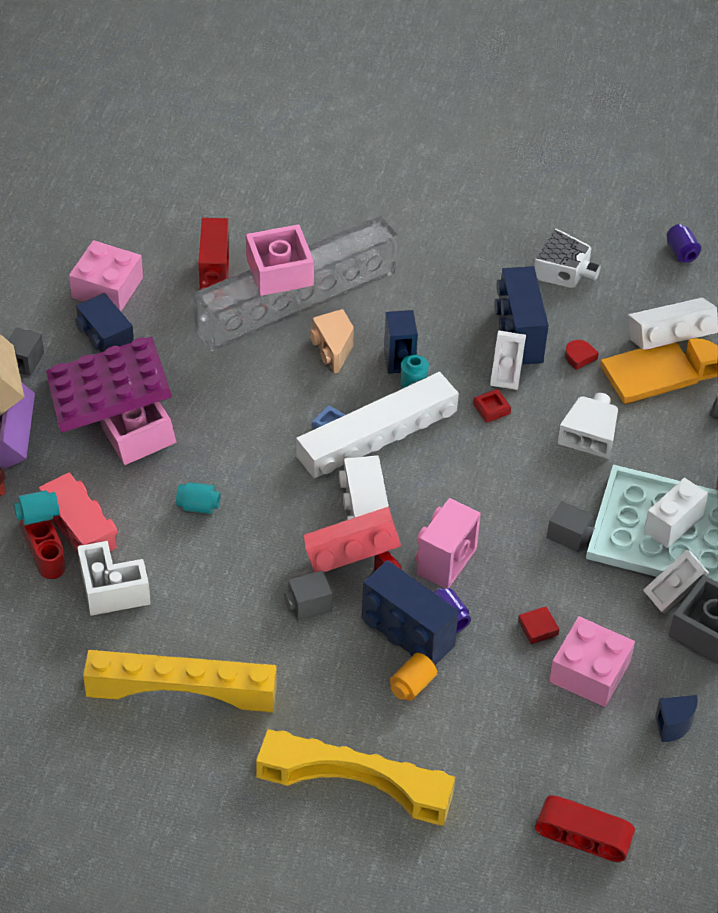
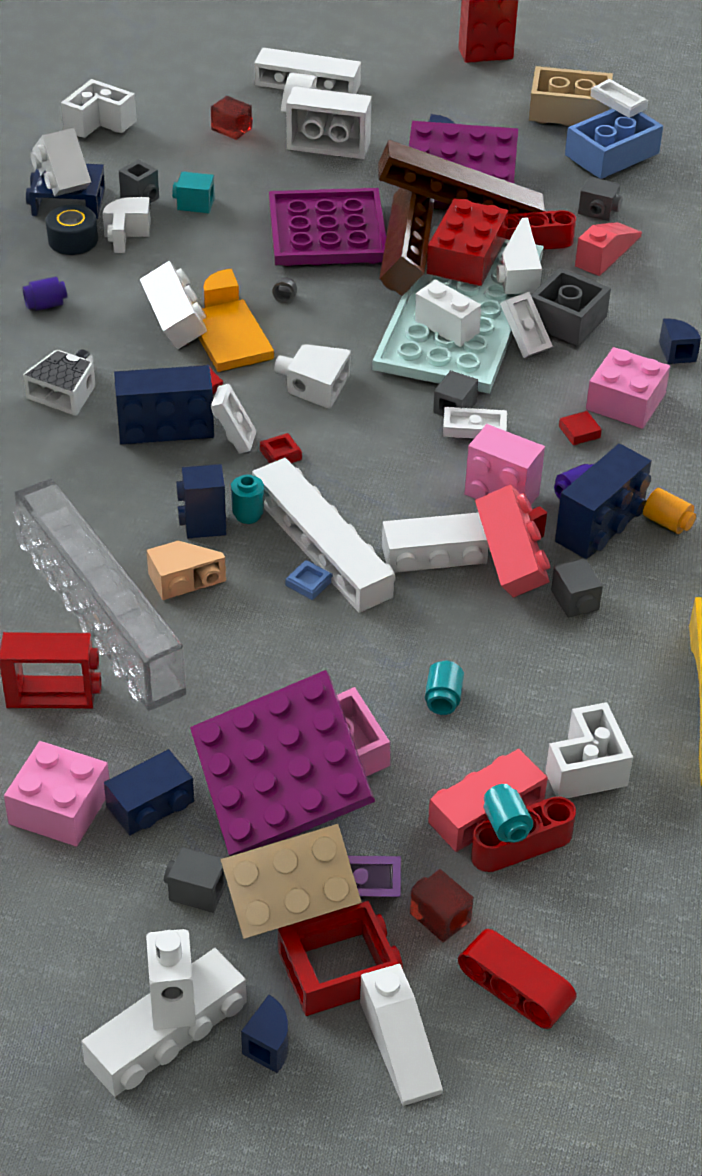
camera: 90 degrees left, 5 degrees down
bright pink brick [246,224,314,296] -> none
none -> white plate [443,407,507,438]

